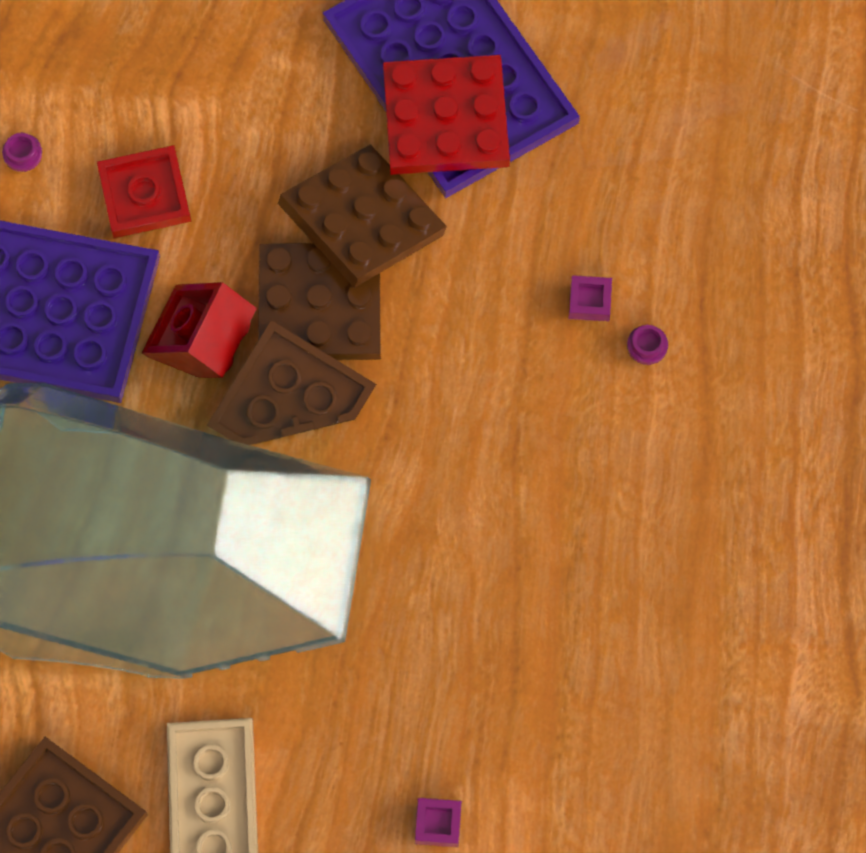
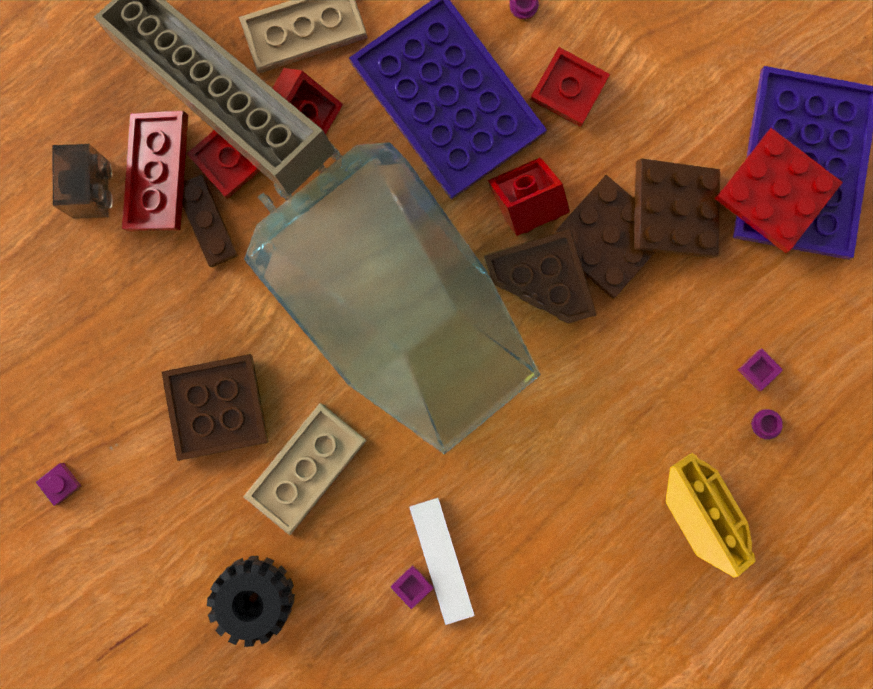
camera: 40 degrees right, 15 degrees up
none -> white tile [409,498,475,625]
none -> yellow wedge [666,453,756,577]

